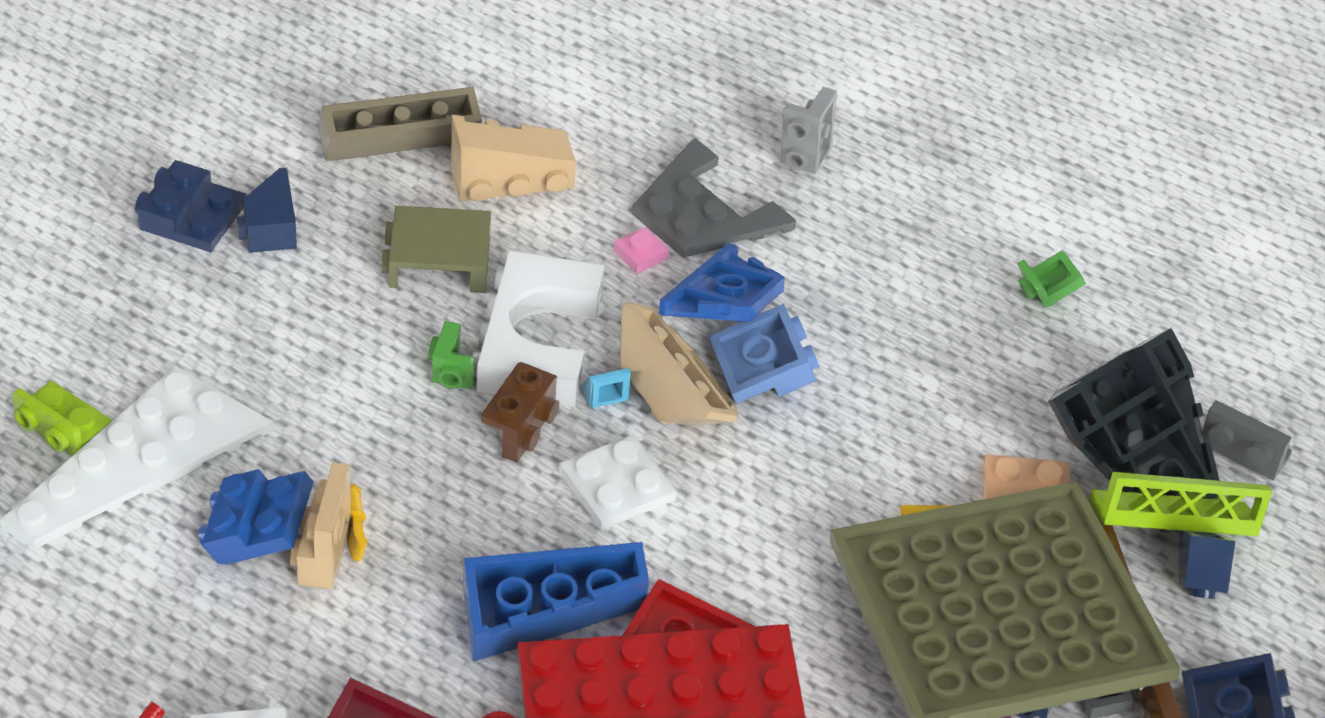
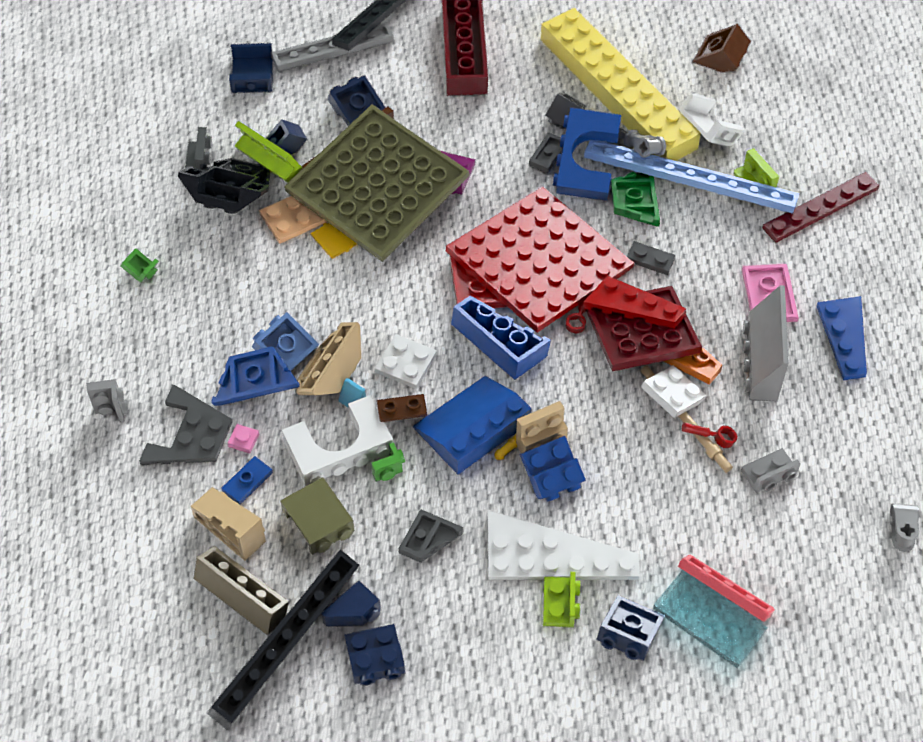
camera: 120 degrees left, 10 degrees up
none -> black brick [207,549,360,730]
none -> blue plate [221,456,273,504]
none -> dark grey wing [398,509,463,563]
none -> blue slope [413,376,532,475]

